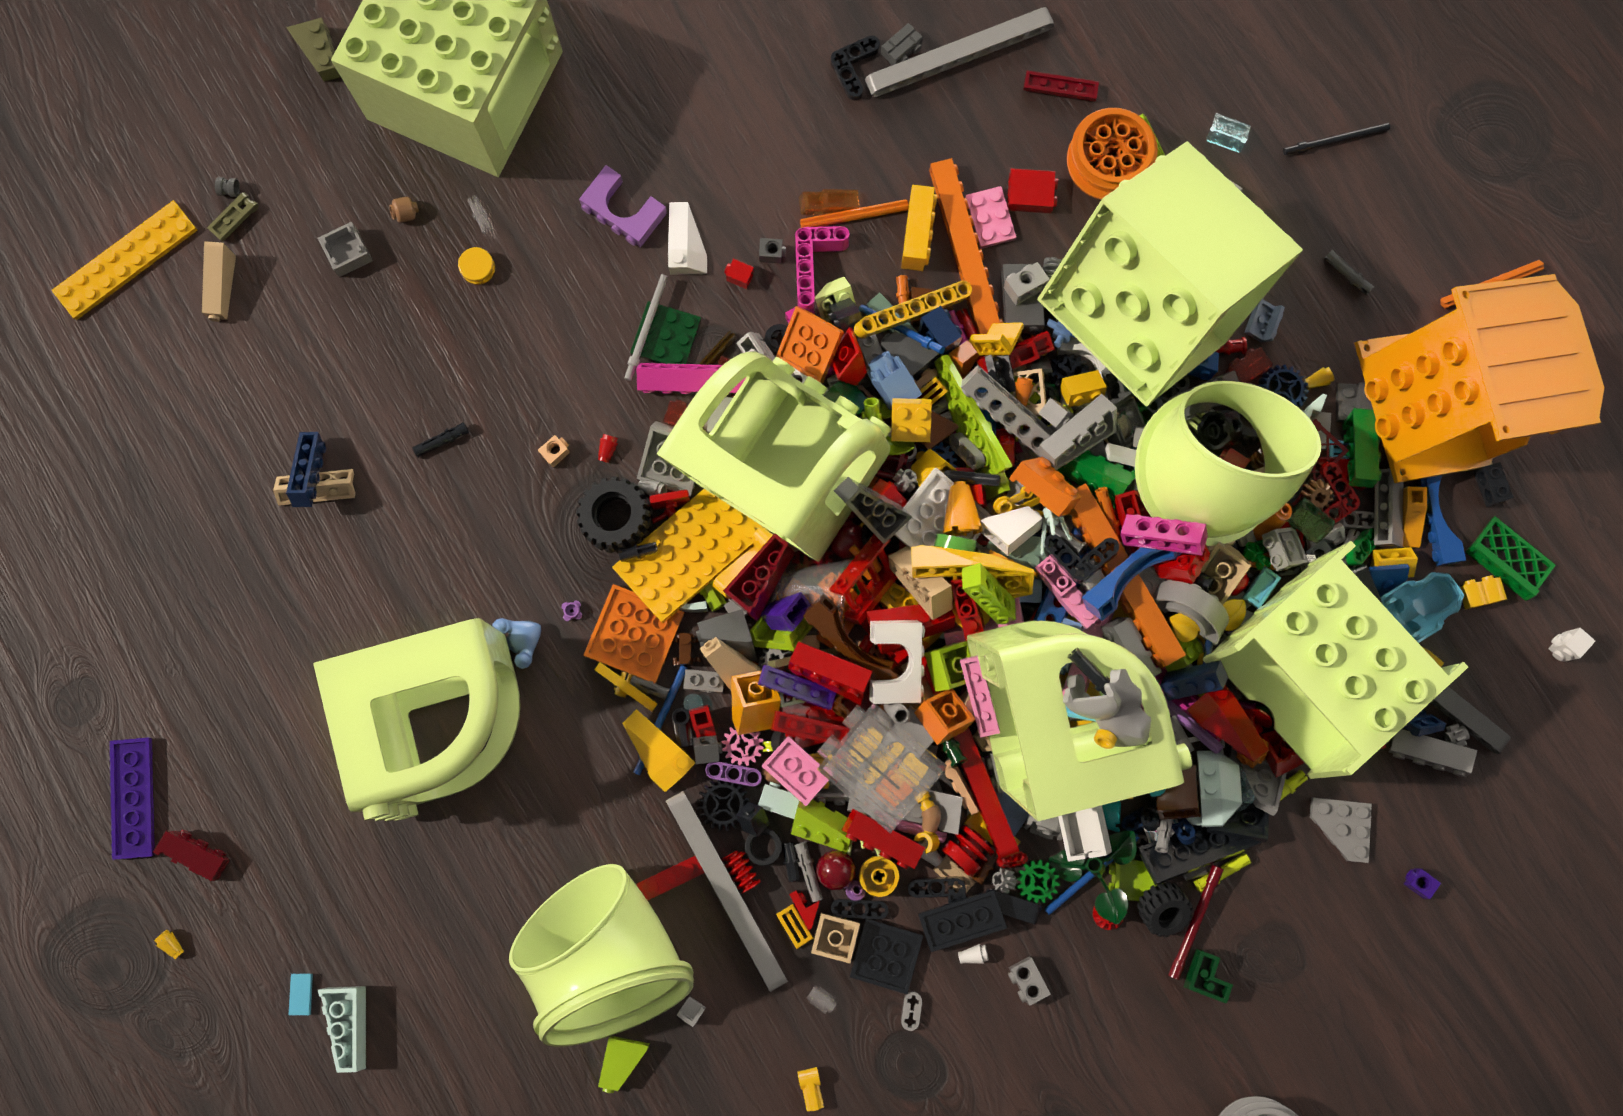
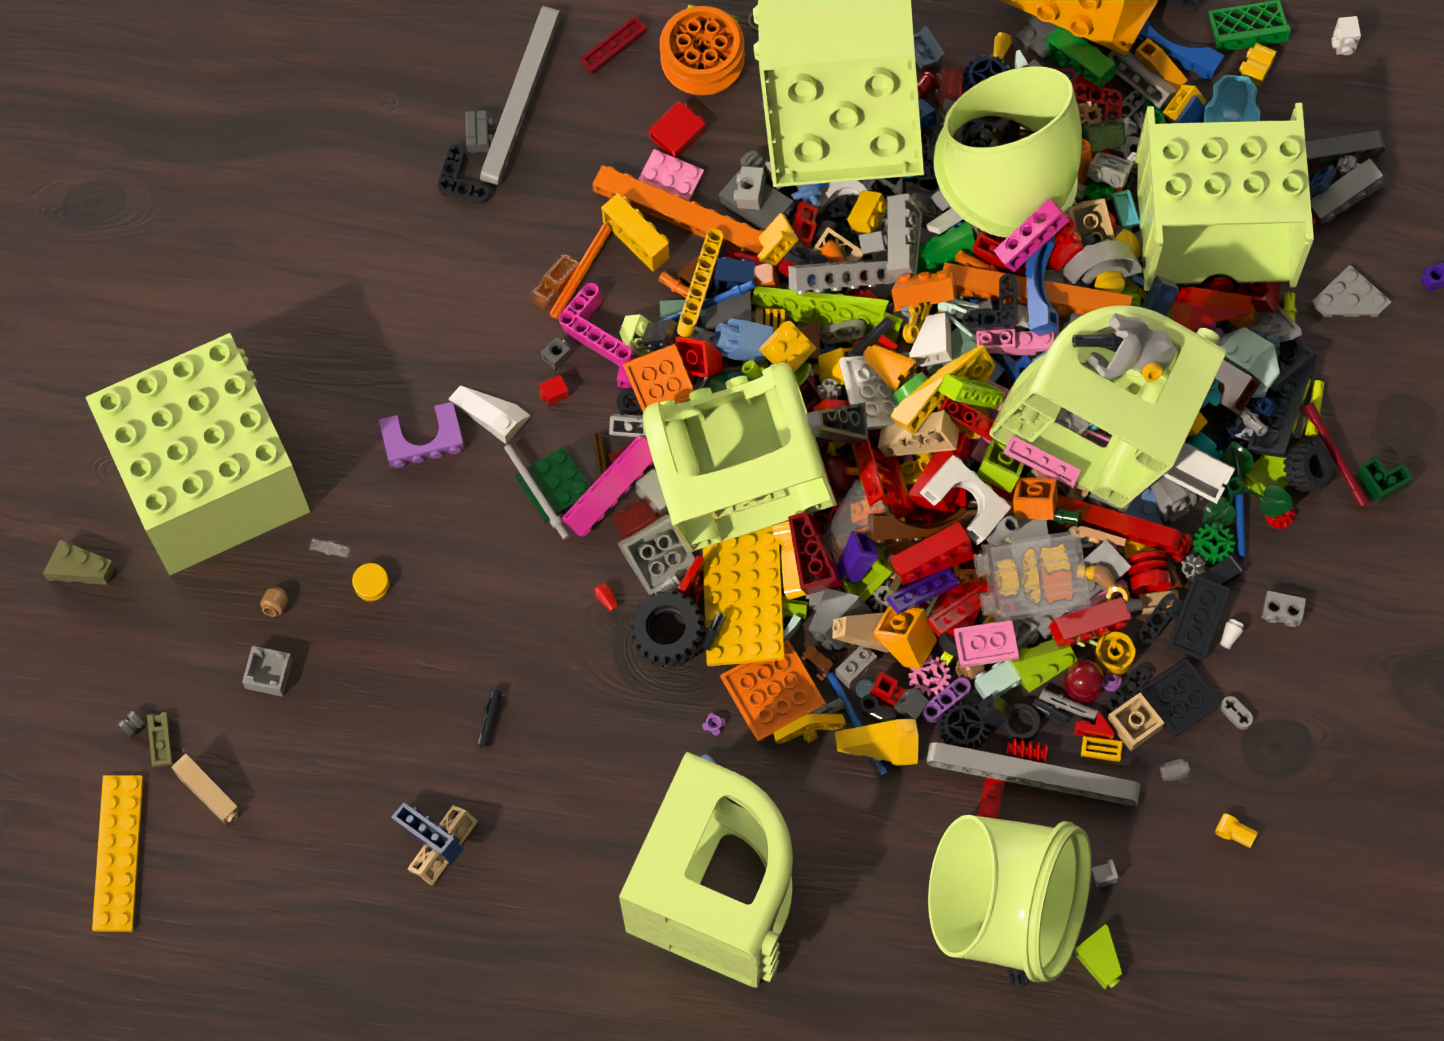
camera: 45 degrees left, 10 degrees down
light nougat brick [538,435,570,468] -> none

